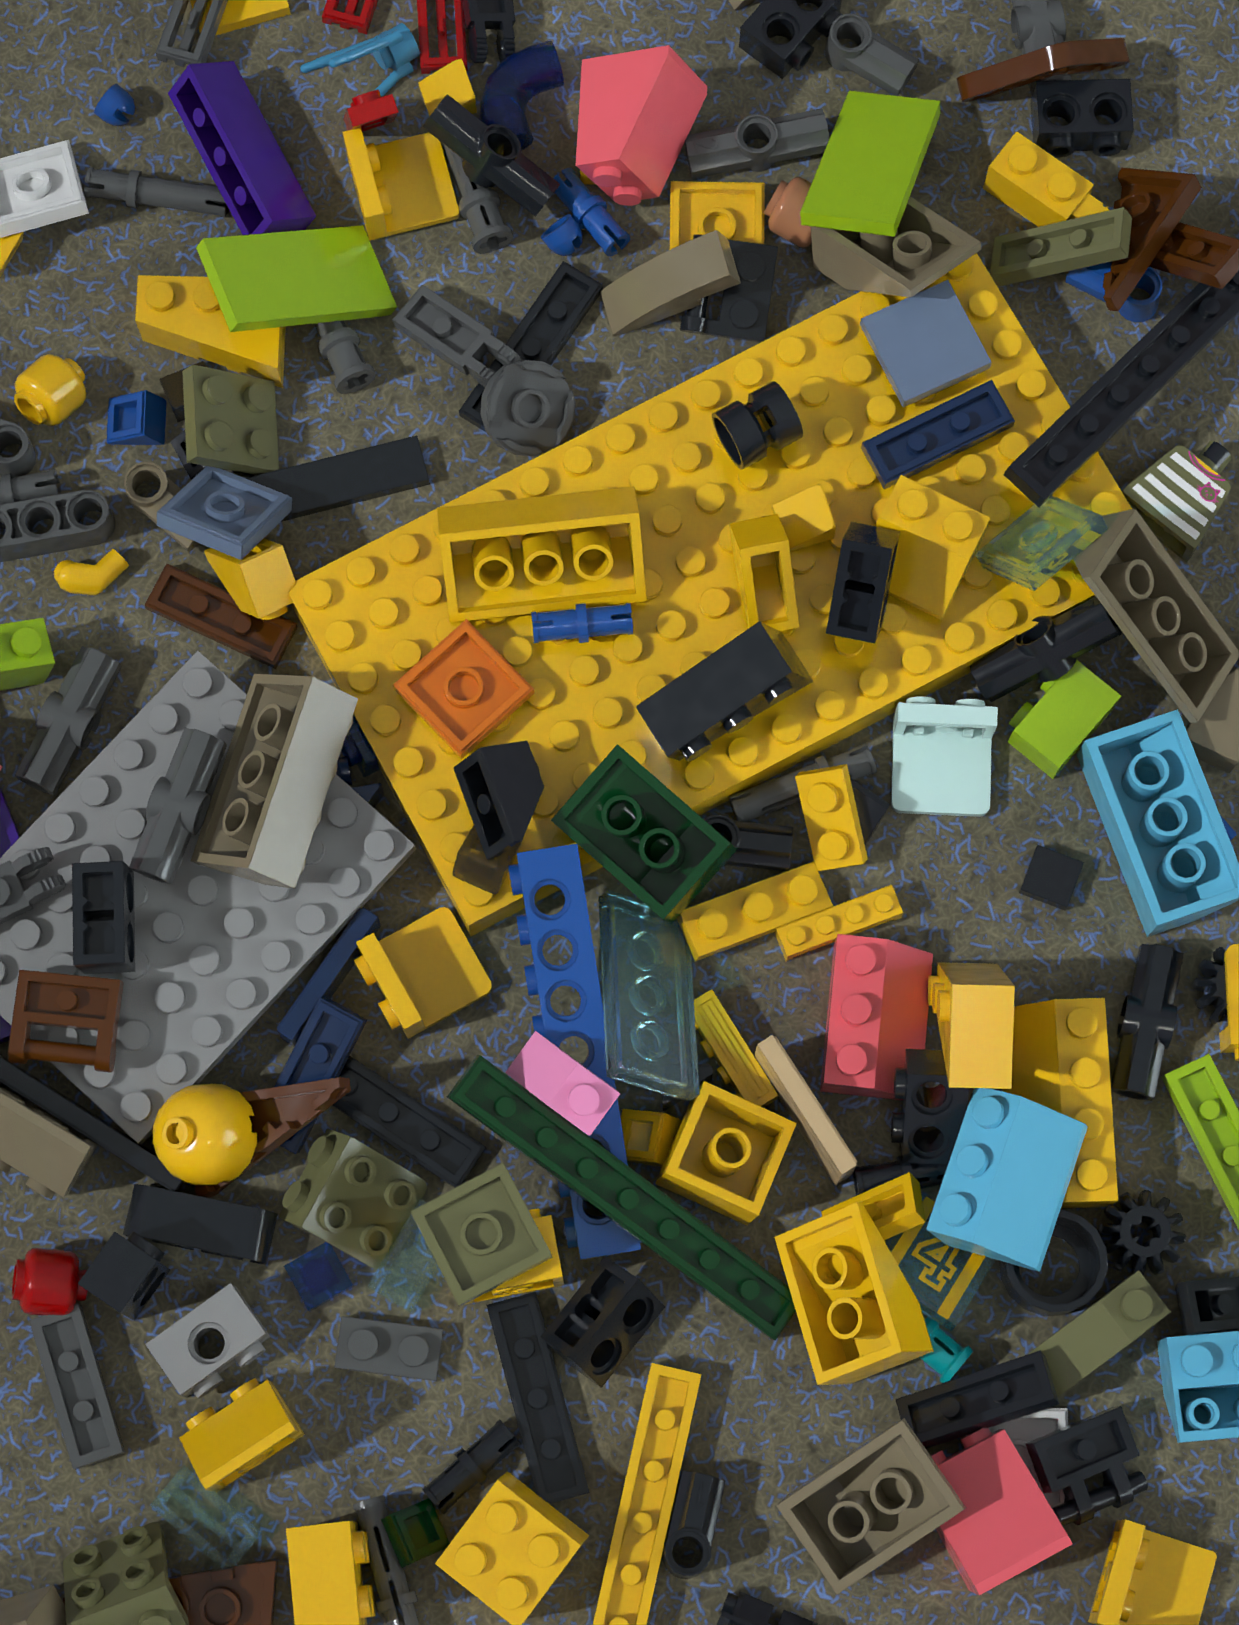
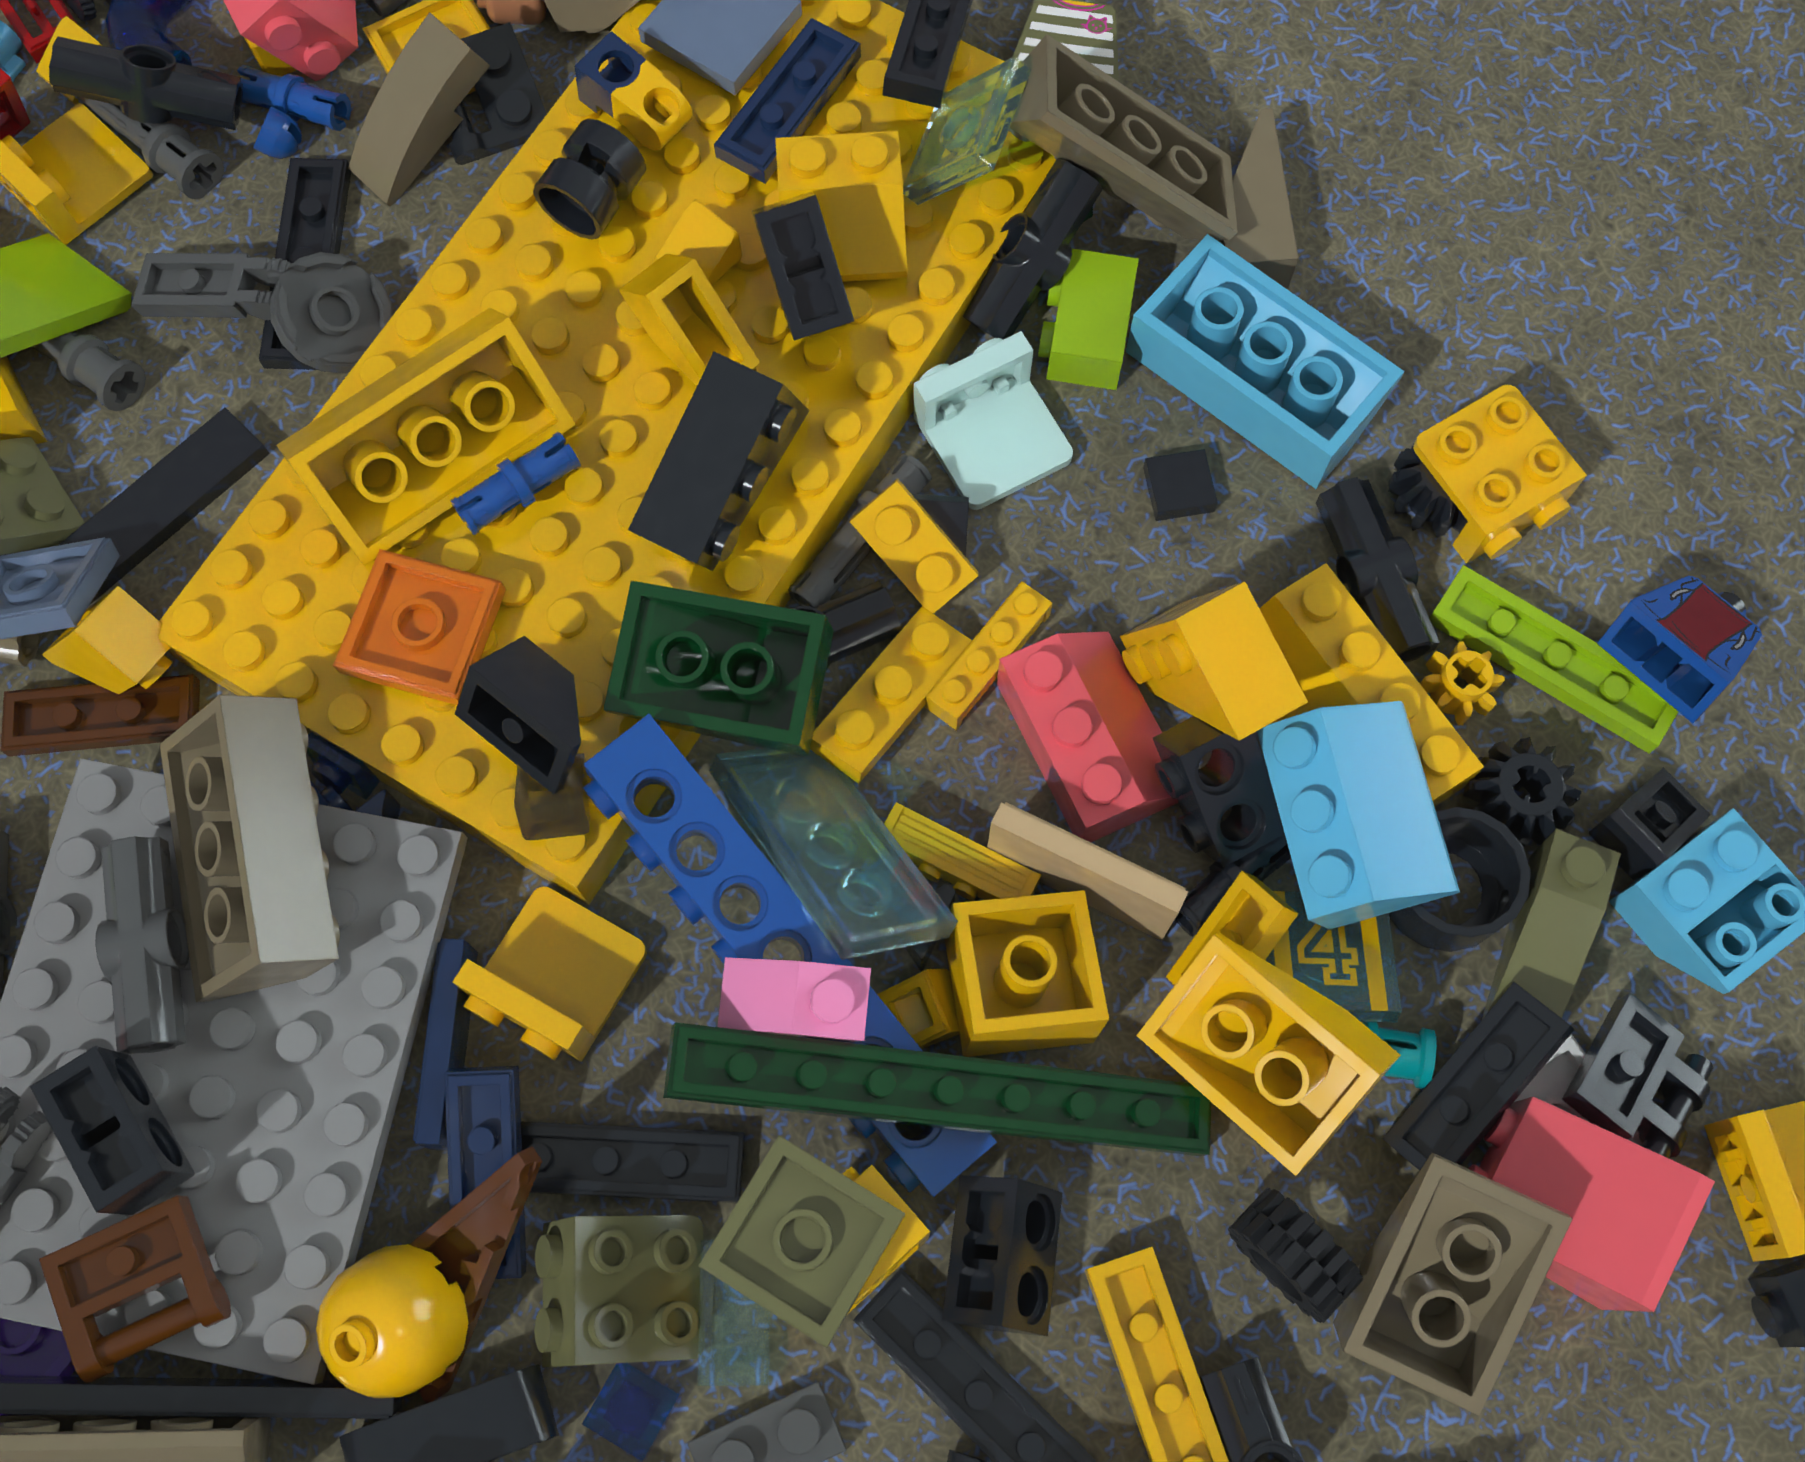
camera: 30 degrees left, 5 degrees down
none -> leg [574,31,693,151]
none -> black tyre [1228,1188,1363,1323]
none -> yellow gear [1420,641,1505,726]

